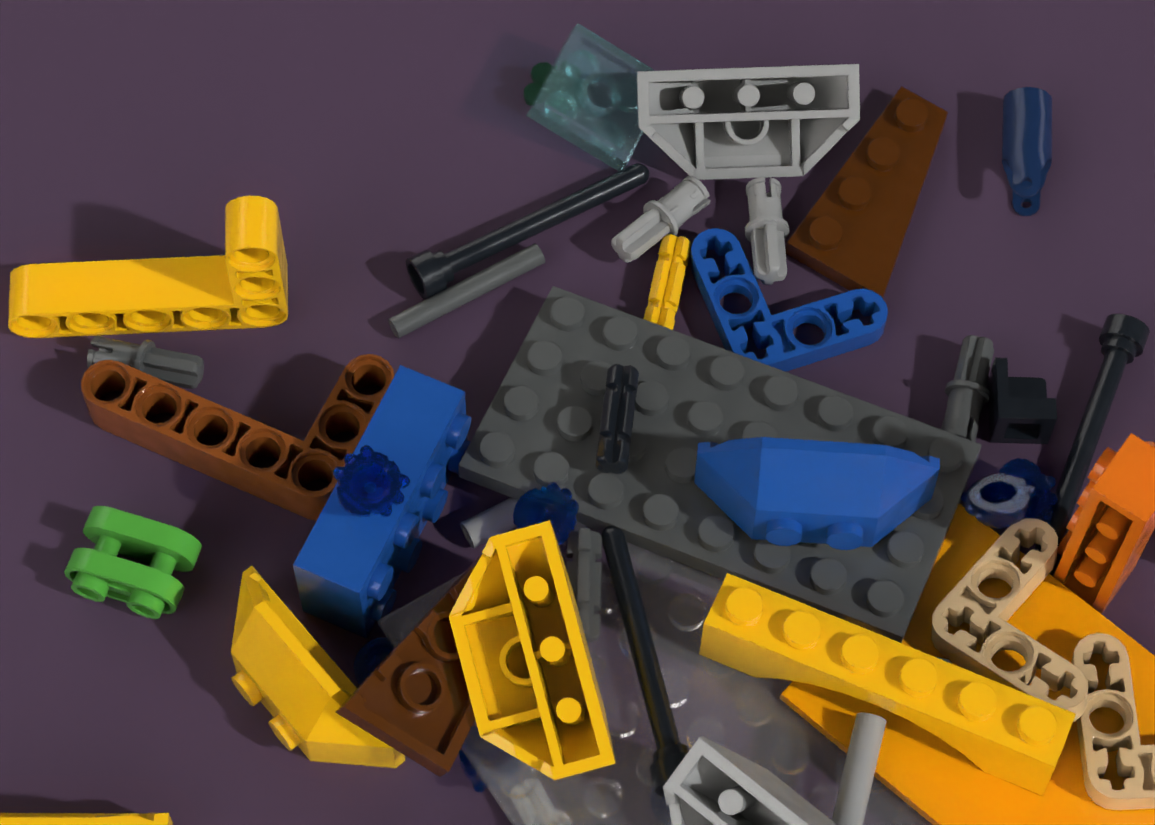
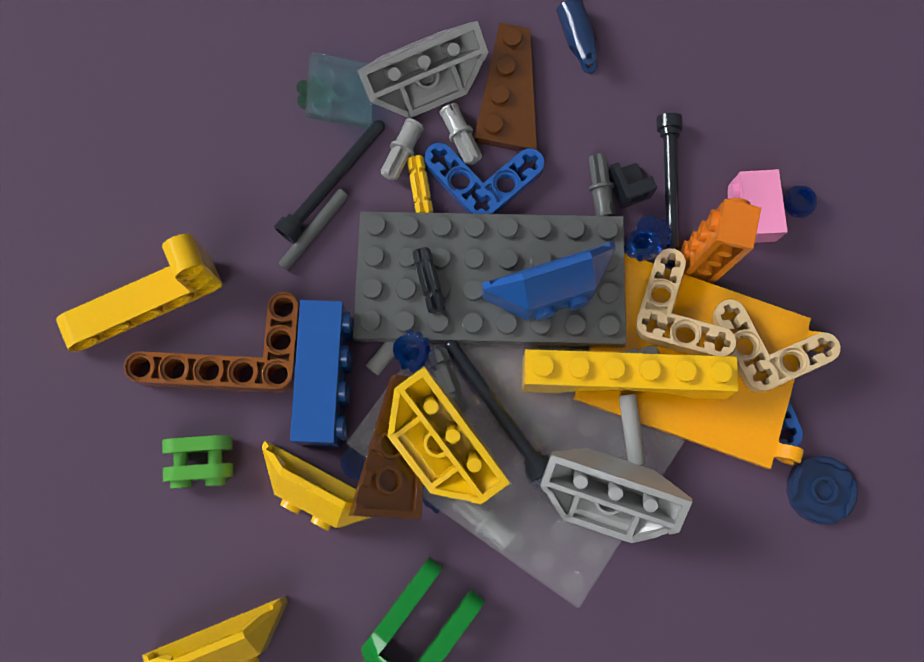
camera: 25 degrees left, 15 degrees up
dark grey axle [87,335,204,389] -> none
clear blue animal [333,445,410,517] -> none

